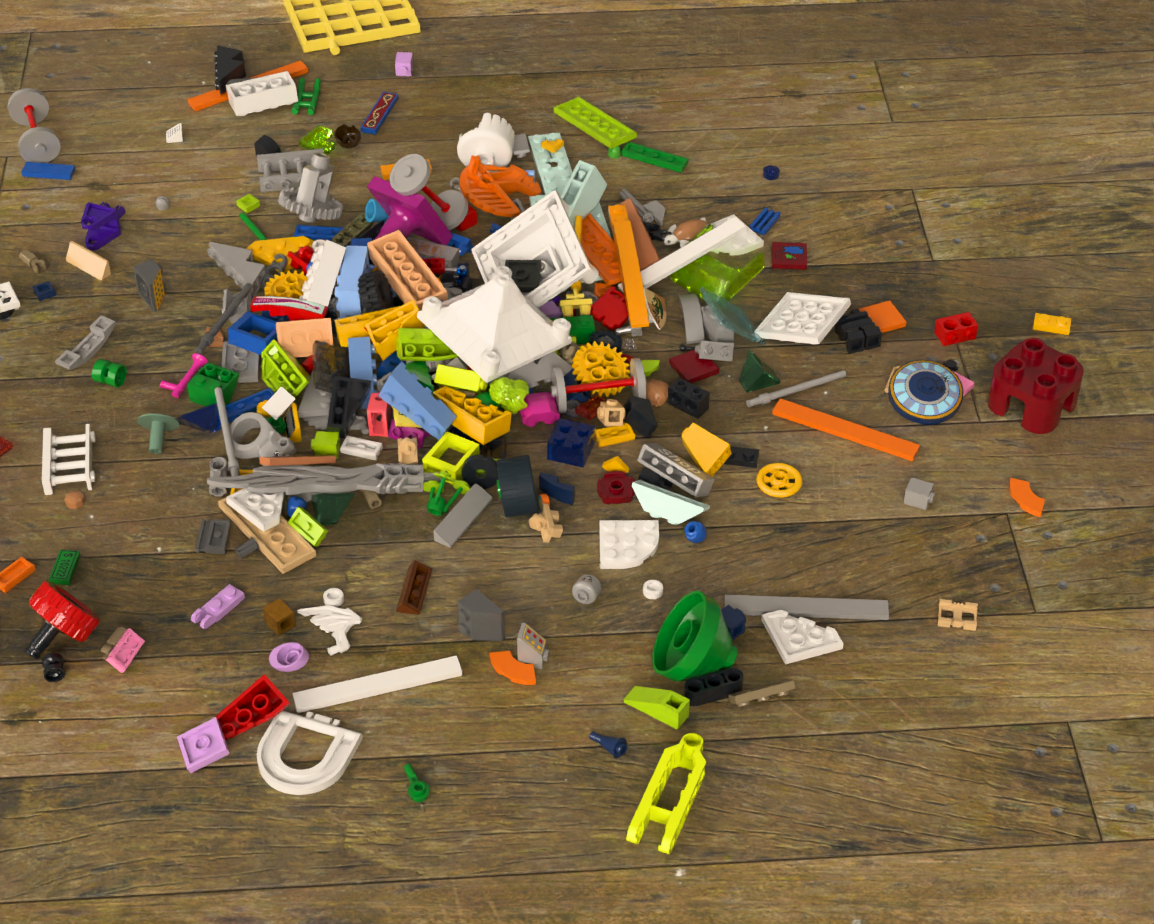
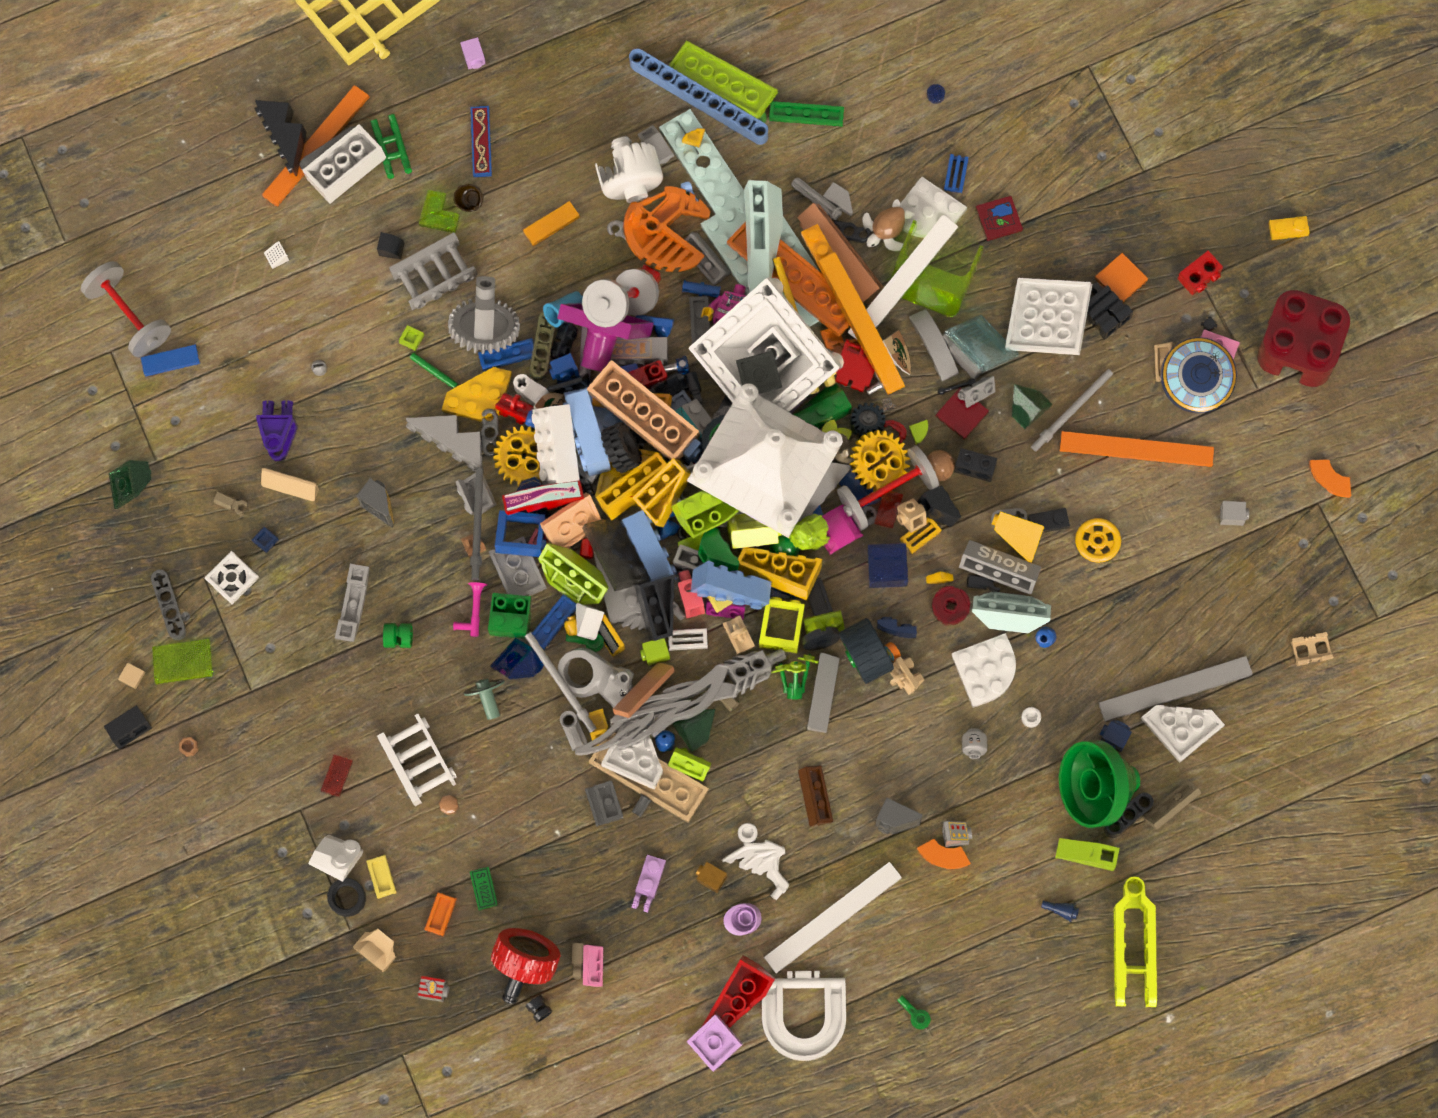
camera: 15 degrees left, 30 degrees up
none -> medium blue beam [629,49,768,145]

